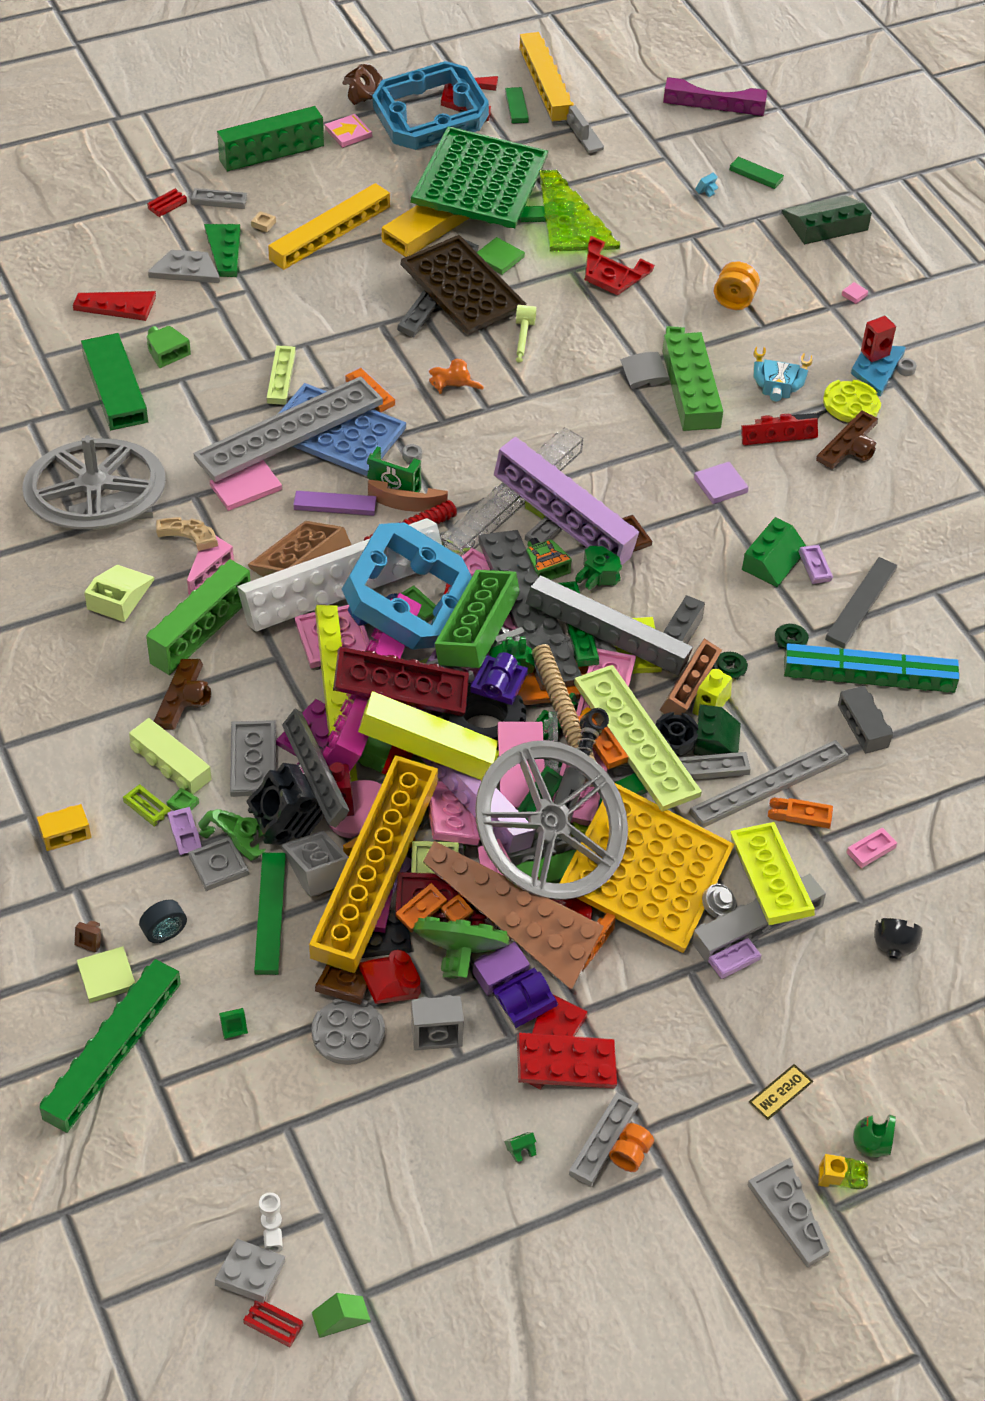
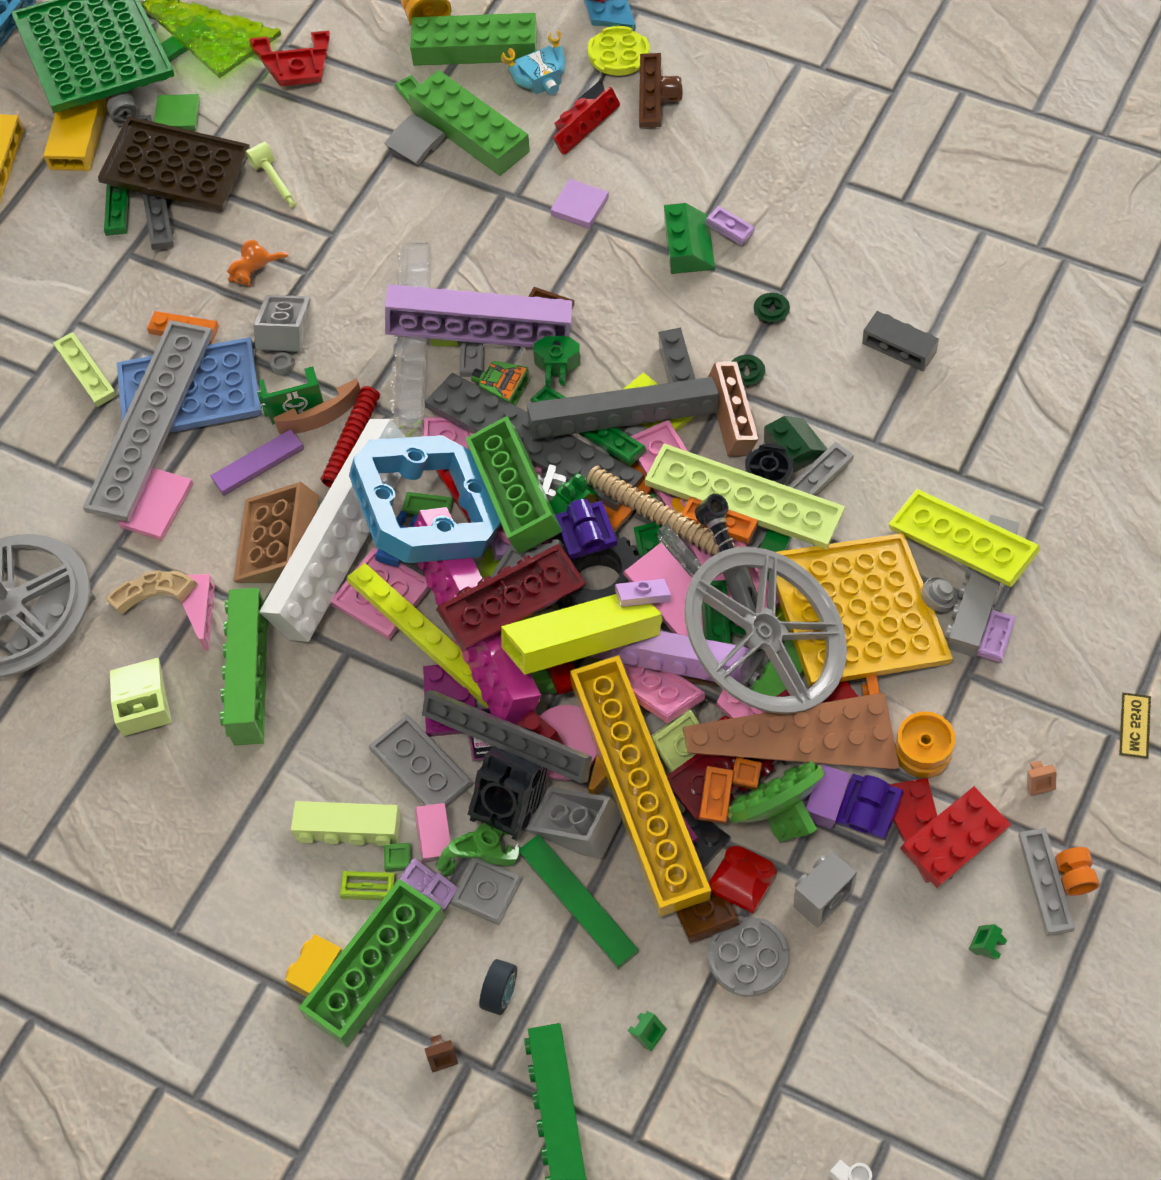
camera: 30 degrees left, 10 degrees up
yellowish green tile [77,946,136,1003] -> none
reddish brown plate [154,659,212,730] -> none
light grey tile [689,740,849,828] -> none
neon yellow torso [692,669,732,716] -> none
orange hinge [768,797,833,829] -> none
green brick [784,643,959,693] -> none
dark grey tile [825,557,897,648] -> none
bright pink plate [847,827,897,868] -> none
black cylinder [874,918,923,959] -> none
none -> green tile [104,184,129,236]
none -> light grey wheel [106,93,140,126]
none -> light grey slope [254,295,310,353]
none -> bright green brick [299,879,445,1048]
none -> bright green brick [410,13,538,66]
none -> bright pink hinge [415,803,450,863]
none -> lavender plate [615,579,671,607]
none -> light orange wheel [895,711,955,778]
none -> nougat tile [1027,761,1057,796]

